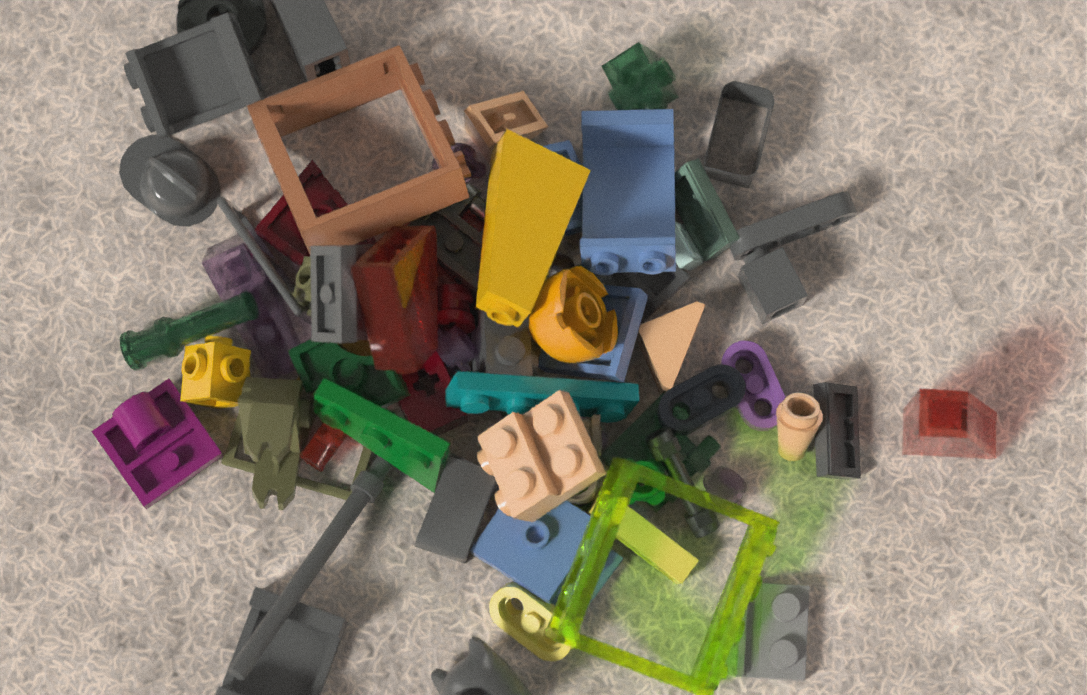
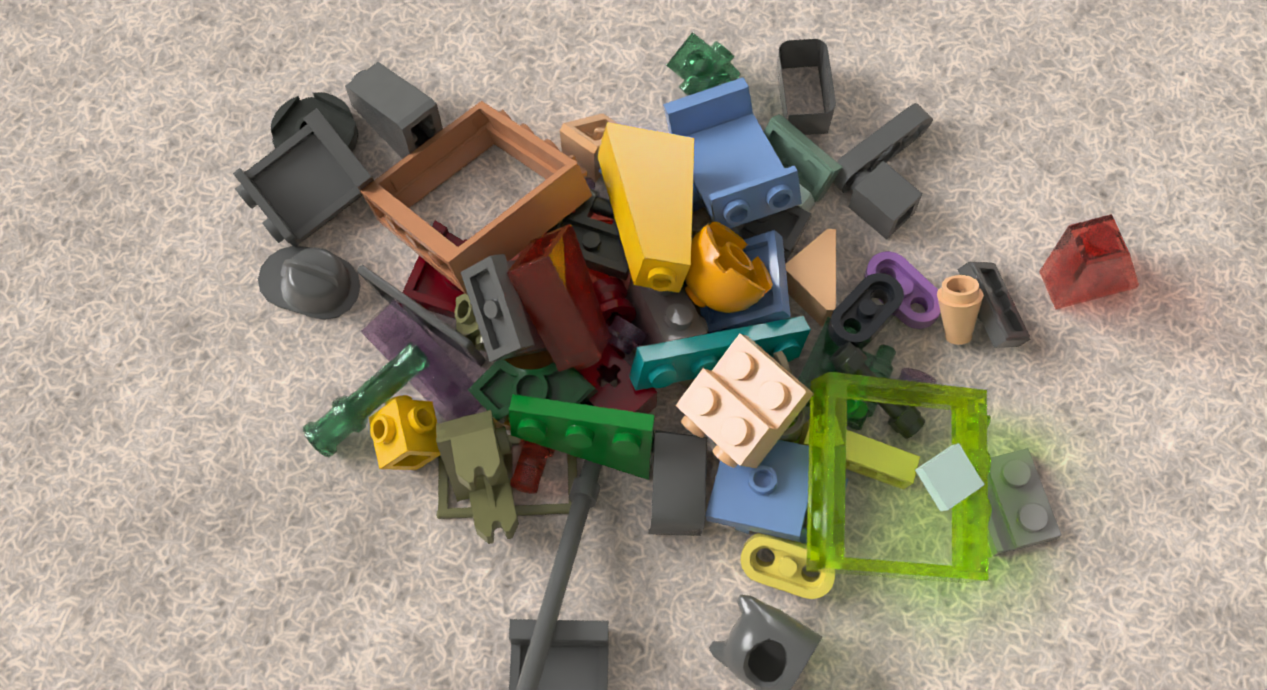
camera: 15 degrees left, 10 degrees down
magenta plate [91,378,223,509] -> none
none -> light aqua tile [915,443,984,511]

